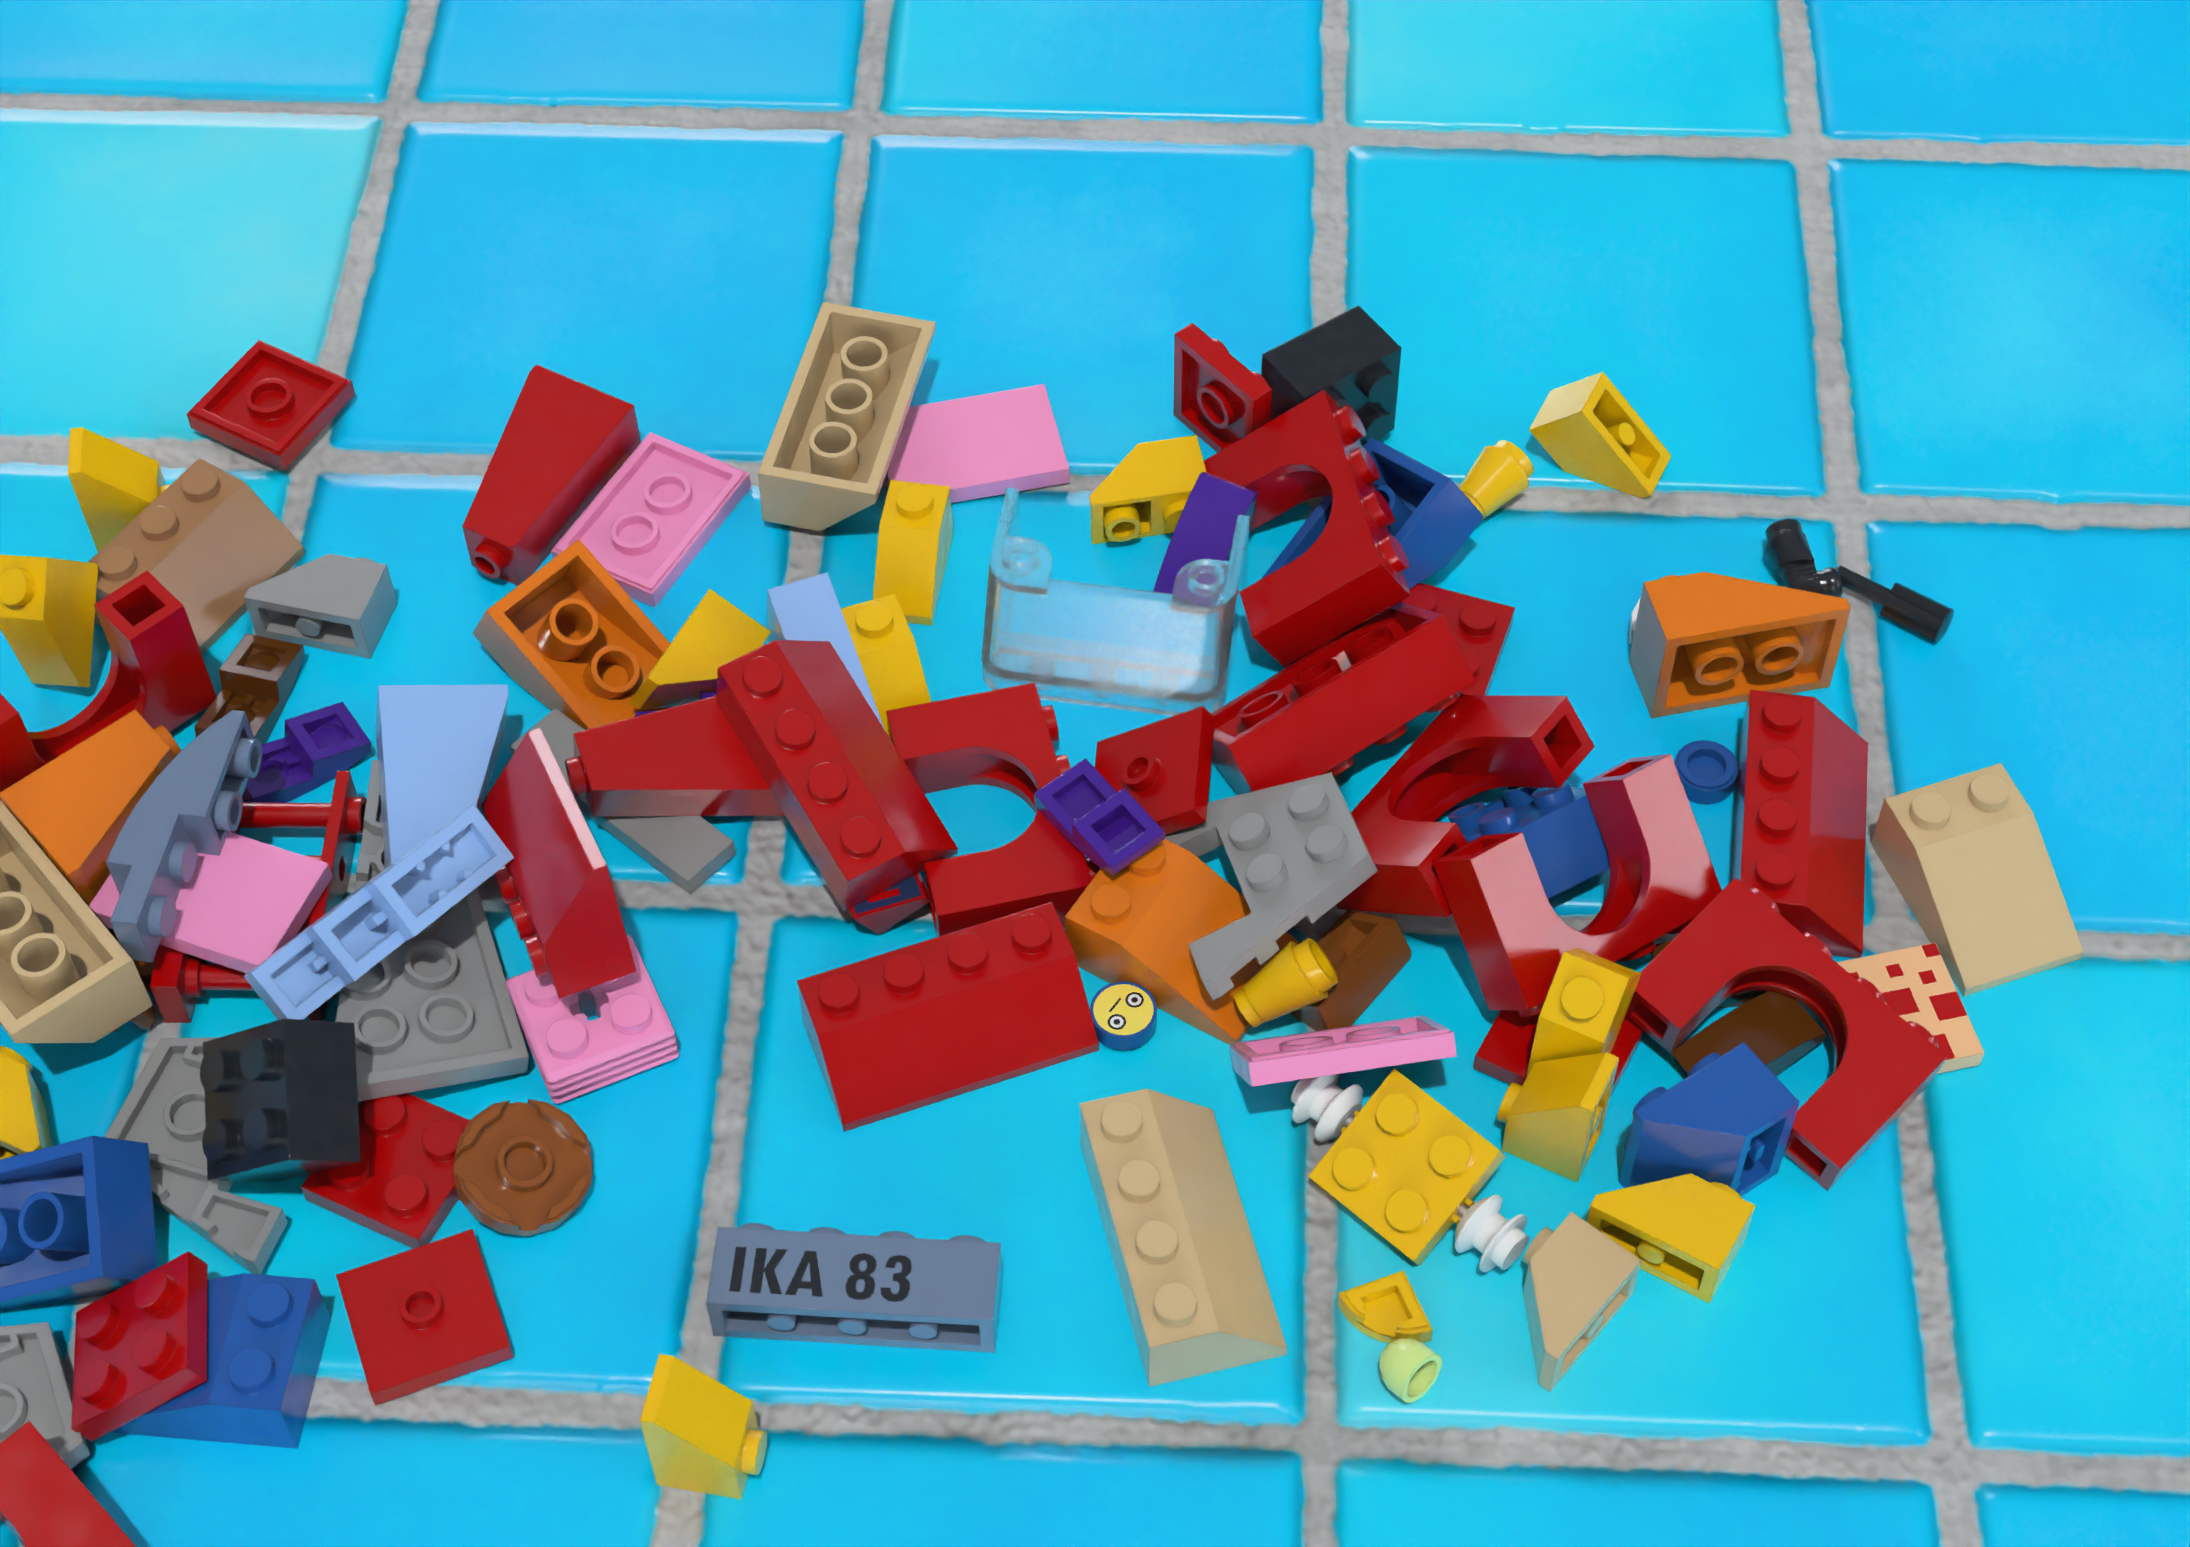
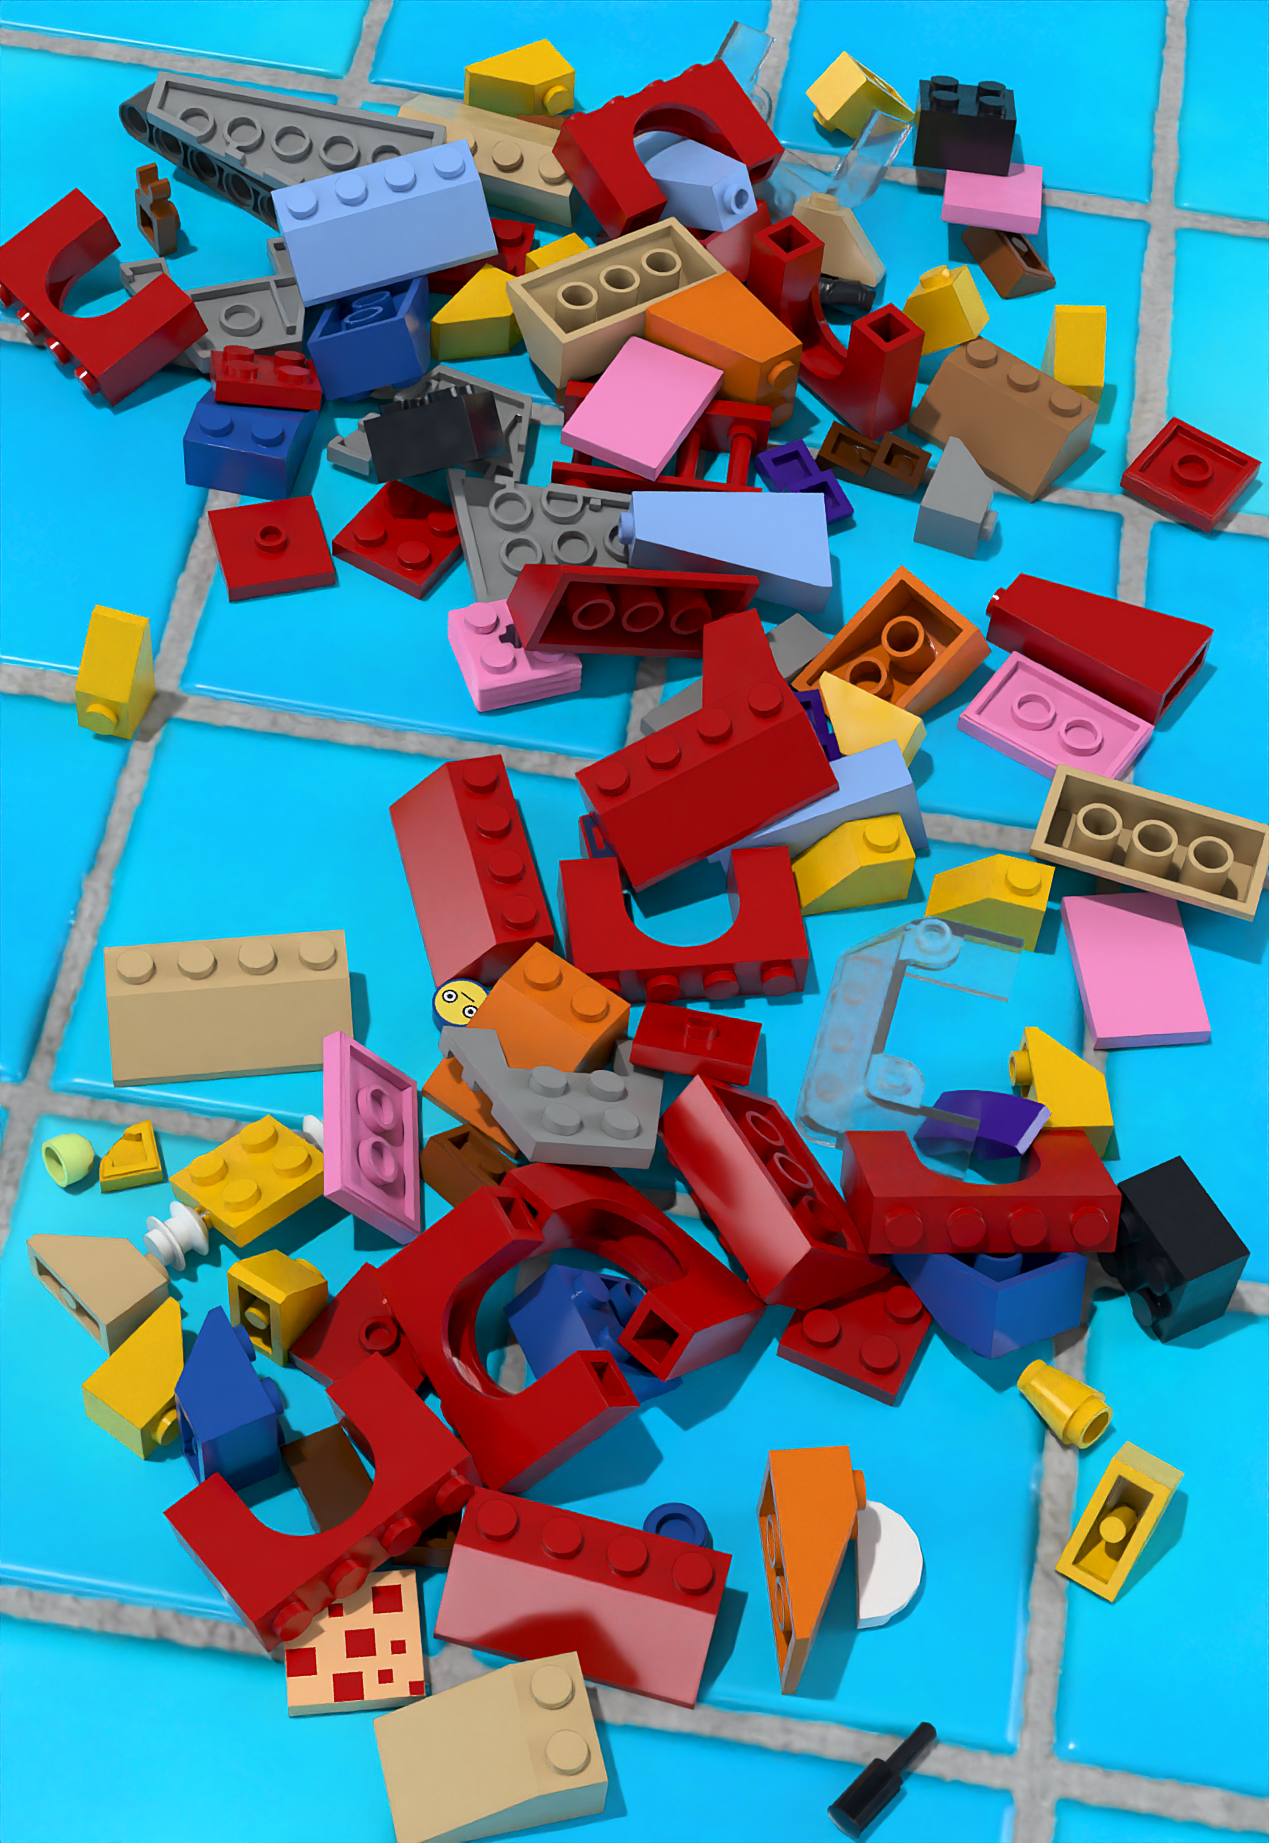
camera: 90 degrees right, 0 degrees up
sand blue slope [106,710,262,962] -> none
light blue slope [244,804,515,1020] -> none
dark orange tile [452,1099,593,1236] -> none
sand blue brick [706,1223,1003,1353] -> none
dark purple slope [1034,758,1165,875] -> none
red plate [1173,323,1272,453] -> none
yellow cone [1234,938,1338,1028] -> none
yellow slope [1527,948,1642,1075] -> none
black arm [1764,519,1843,597] -> none

